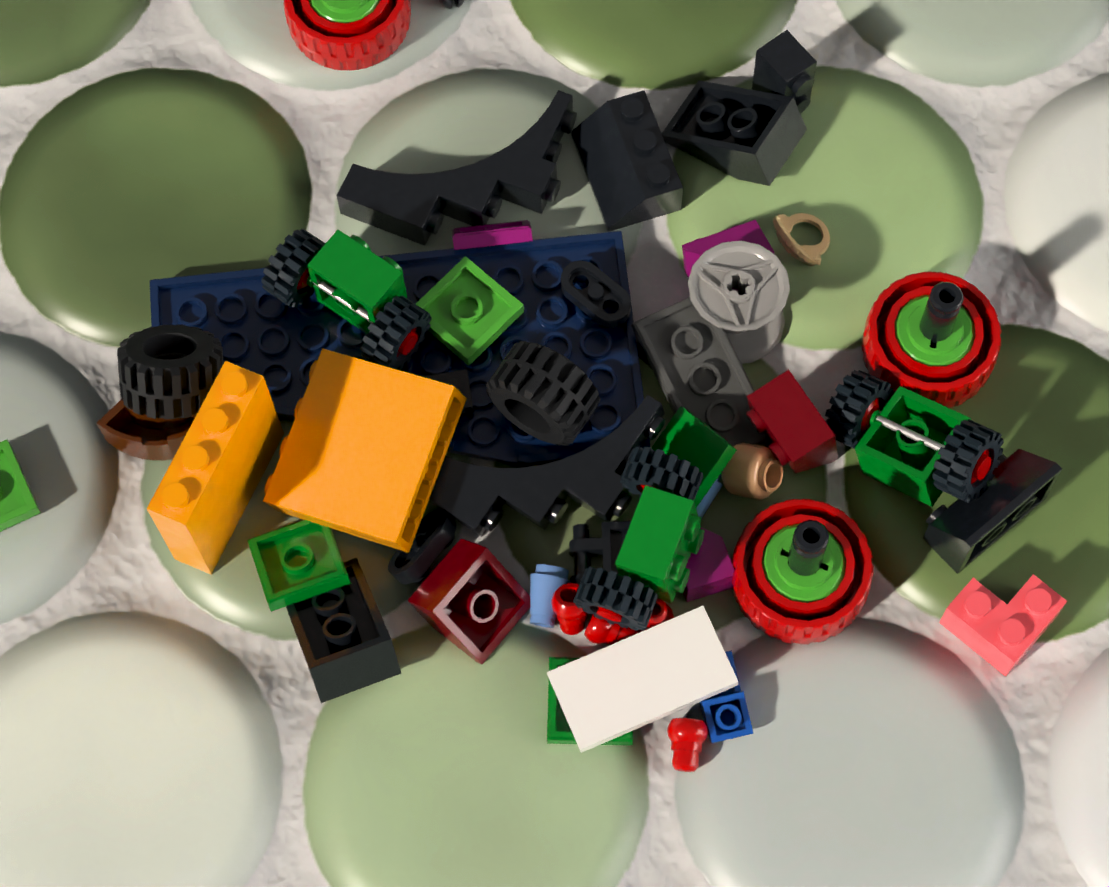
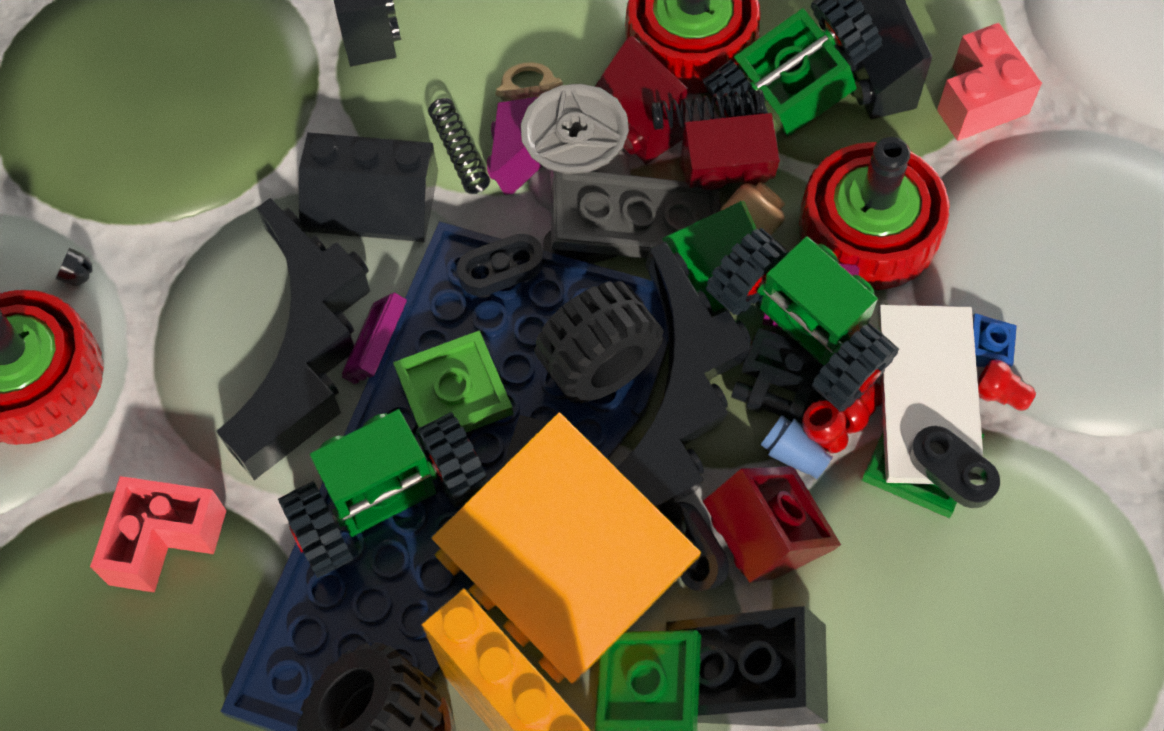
camera: 65 degrees left, 5 degrees down
black slope [662,80,807,186] -> none
none -> coral brick [90,476,227,593]
none -> black piece [428,98,490,194]
none -> dark red slope [594,35,687,165]
none -> black piece [651,89,765,130]
none -> black plate [909,426,1000,508]

